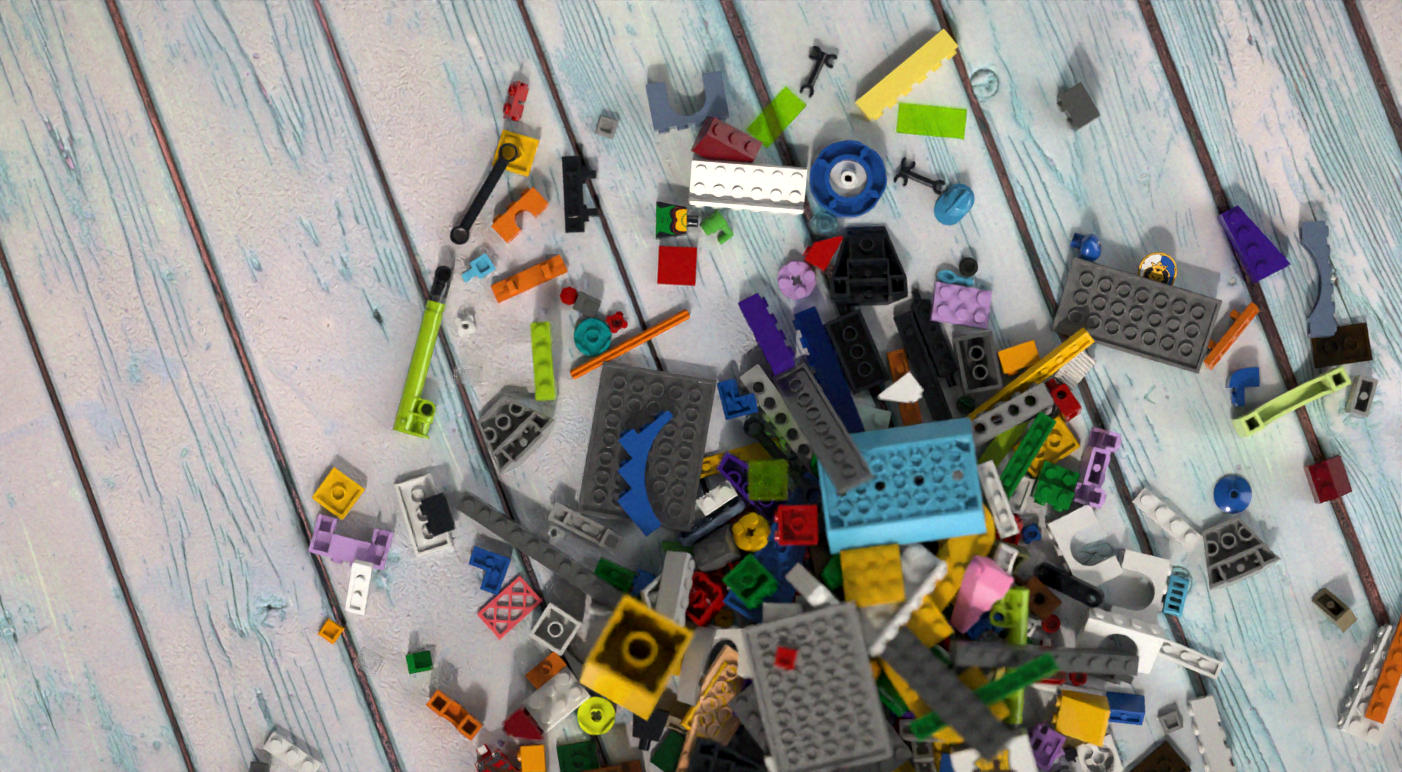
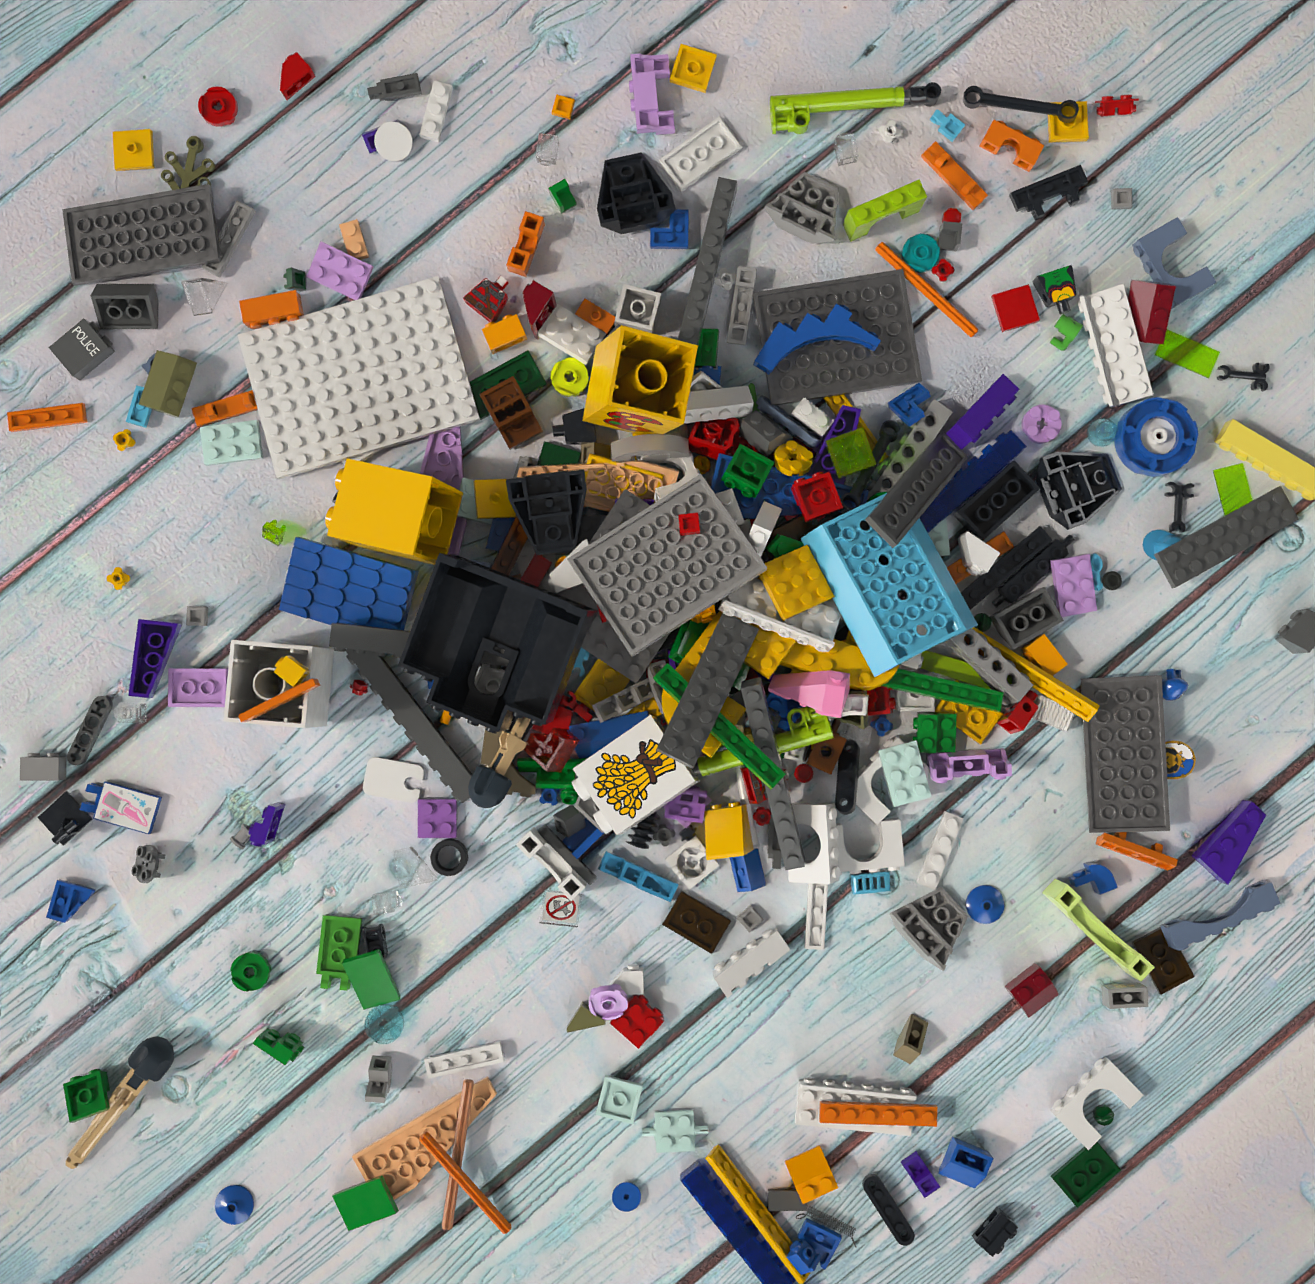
camera: 70 degrees right, 0 degrees up
white plate [345,559,373,615] -> none
black brick [419,492,457,537] -> none
coral window [477,576,543,640] -> none
red slope [803,236,843,272] -> none
white tile [977,460,1020,539] -> none
none -> black wedge [597,152,676,234]
none -> light aqua plate [878,740,932,807]
none -> dark grey plate [1154,486,1299,589]

